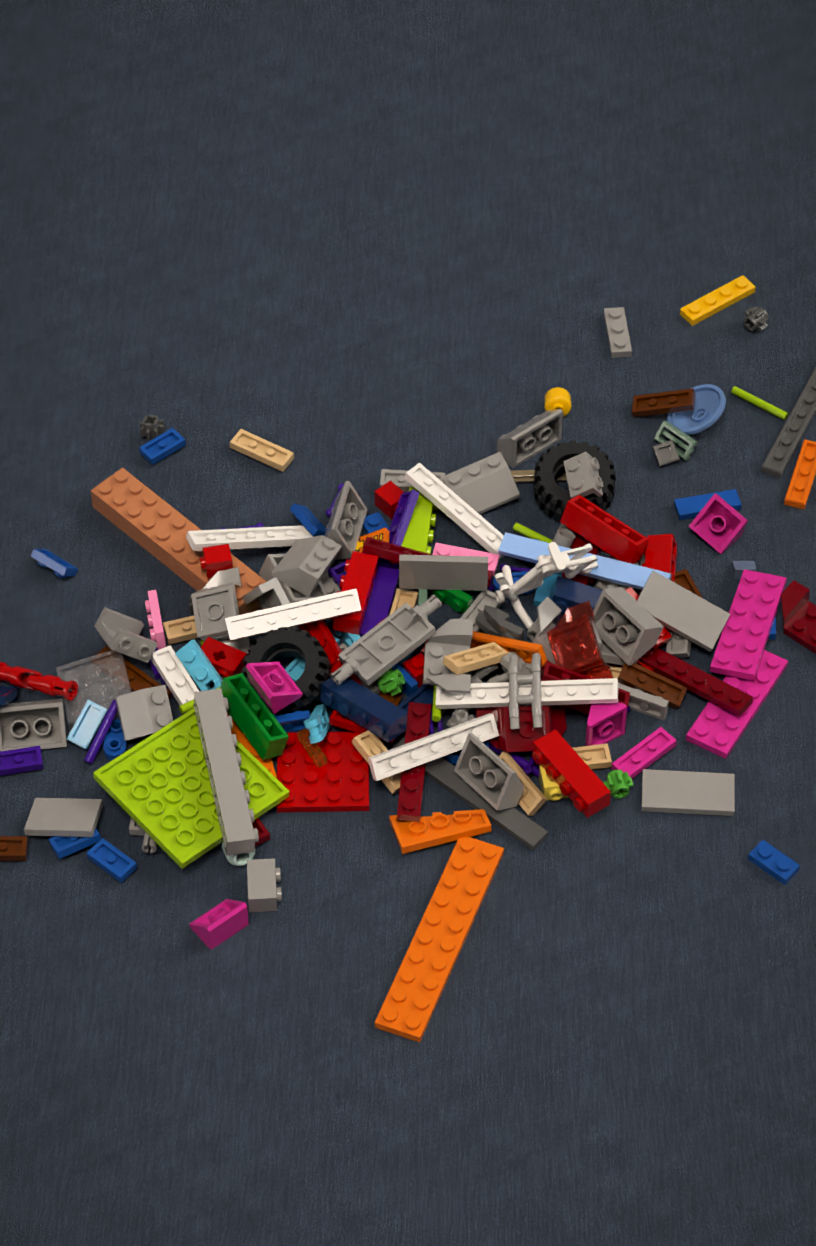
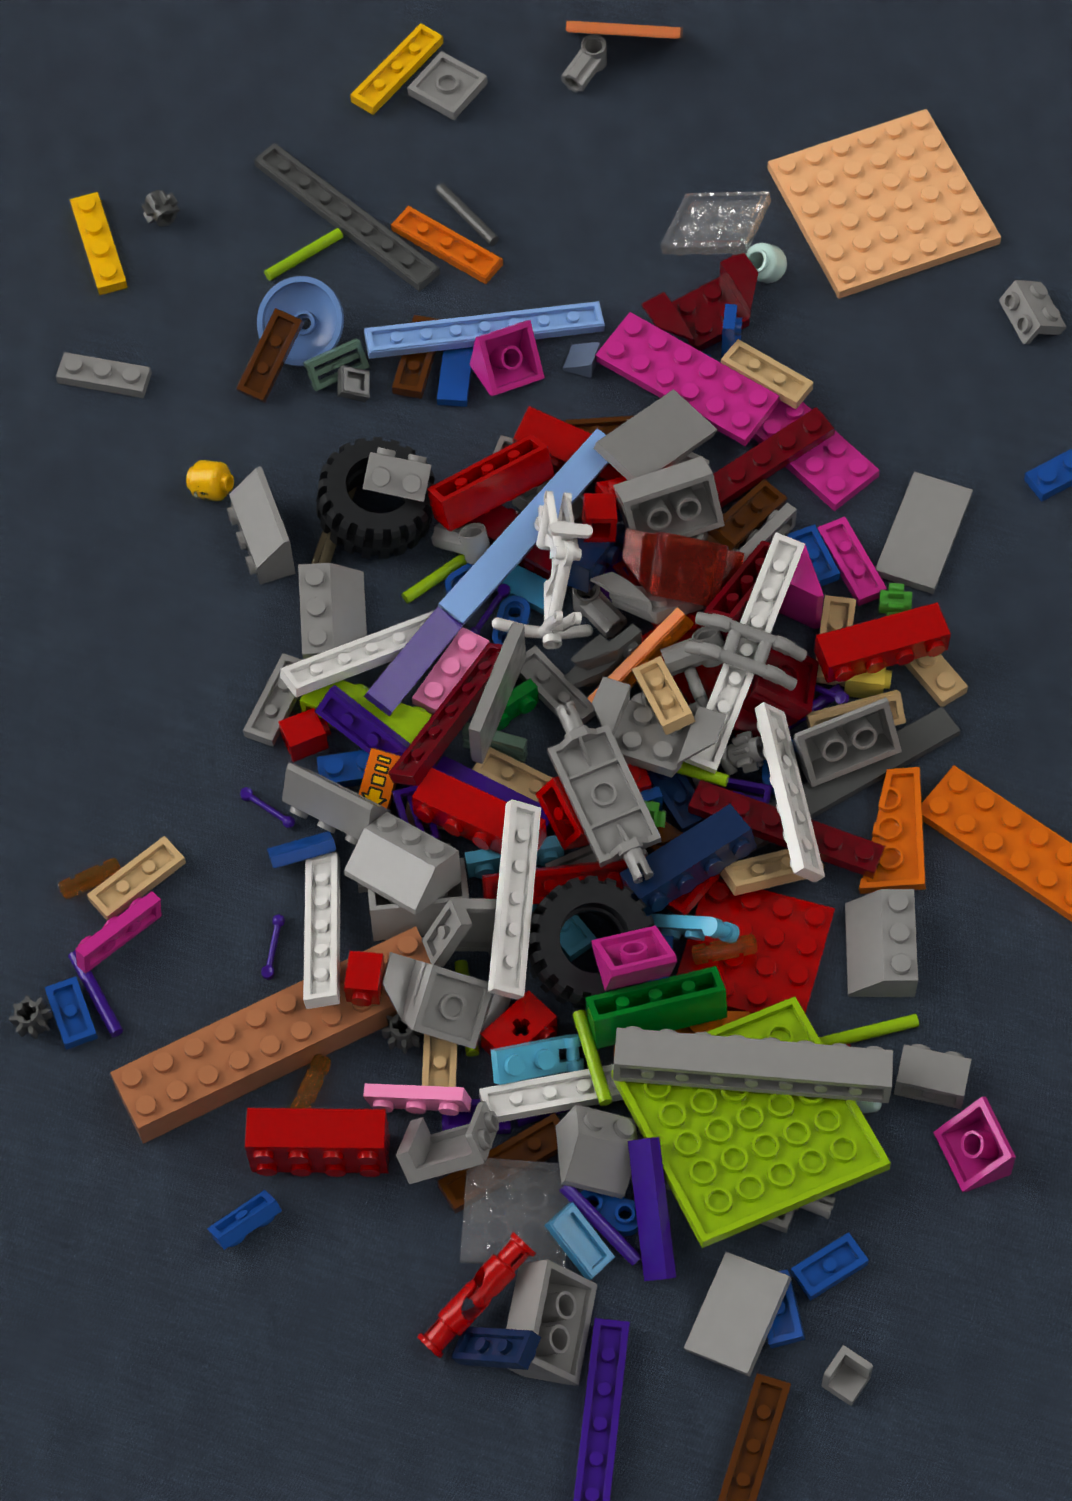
camera: 70 degrees left, 10 degrees up
none -> clear orange axle [58,858,121,899]
none -> dark purple bar [68,950,123,1037]
none -> dark pink plate [75,891,162,974]
none -> red brick [245,1108,390,1177]
none -> clear orange axle [290,1054,331,1108]
none -> light blue tile [364,301,605,359]
none -> tile [364,606,463,716]
none -> reddish brown plate [392,315,439,399]
none -> red brick [582,493,617,542]
none -> dark purple tile [628,1137,676,1281]
none -> blue plate [721,304,743,358]
none -> tan plate [721,339,814,409]
none -> blue plate [786,524,840,586]
none -> lime bar [819,1013,919,1045]
none -> light grey panel [821,1345,873,1406]
none -> light grey slope [845,889,918,997]
none -> tan plate [905,654,968,707]

